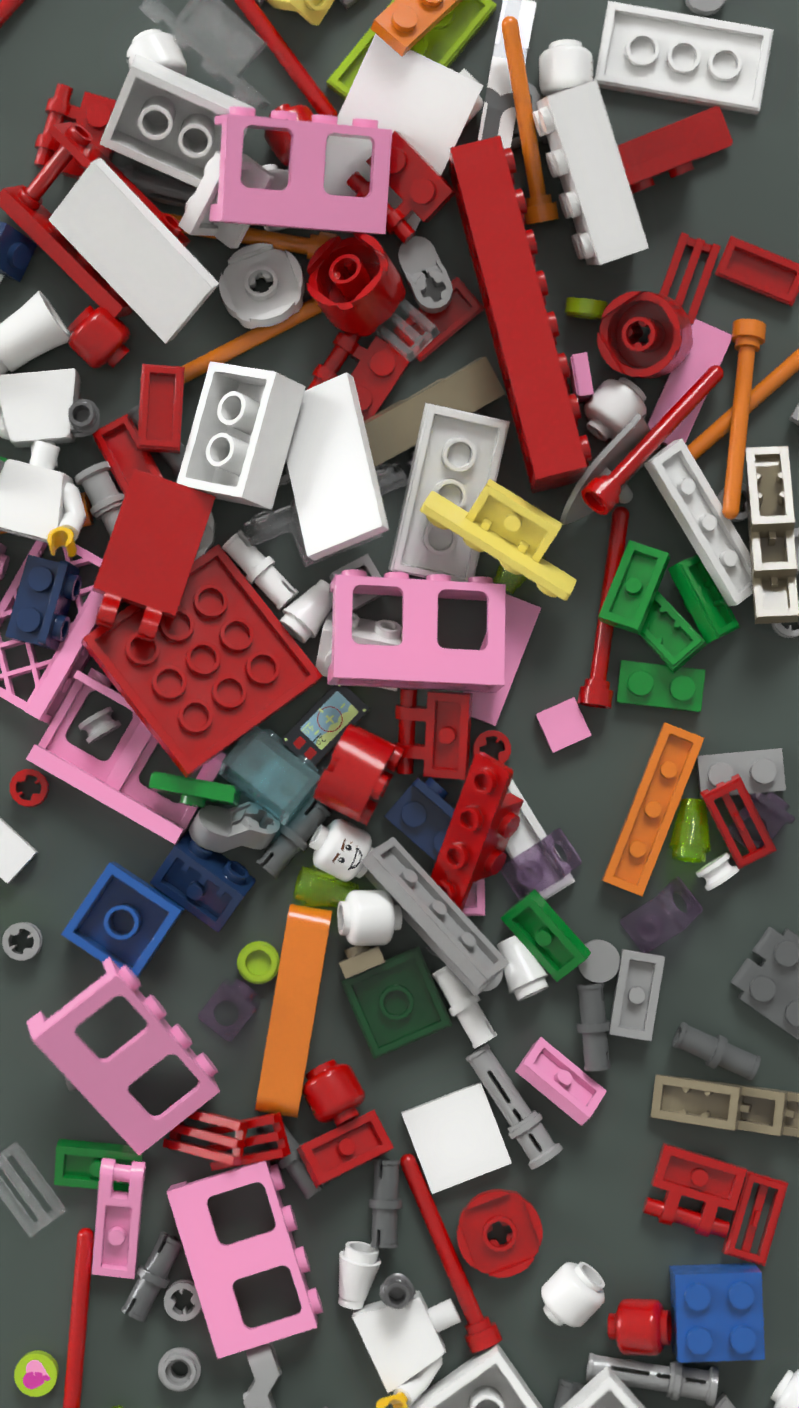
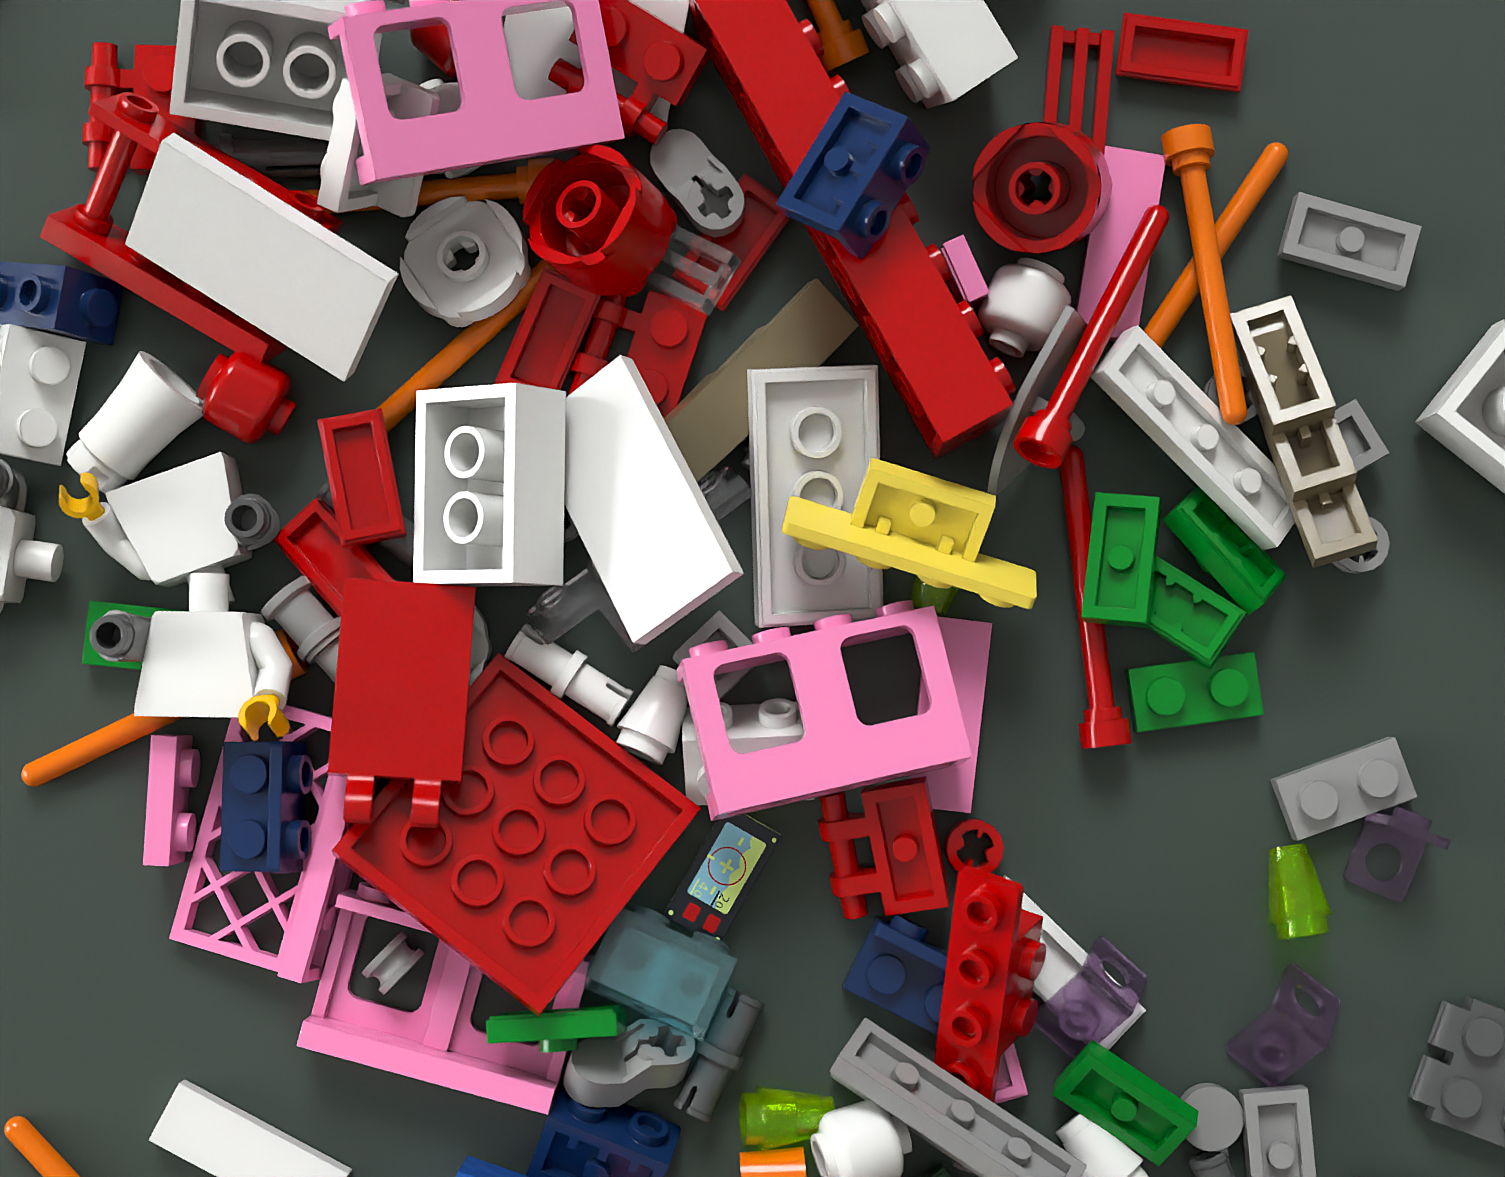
camera: 10 degrees left, 0 degrees up
red bush [10,769,49,807] -> none
white head [309,819,375,882] -> none
red brick [313,724,405,826] -> none
bright pink tile [535,697,592,753] -> none
lime tile [565,297,608,320] -> none
orange plate [601,722,704,897] -> none
white bush [696,852,739,891] -> none
red tile [700,774,777,869] -> none
none -> red tile [494,267,601,390]
none -> dark blue bracket [776,91,930,259]

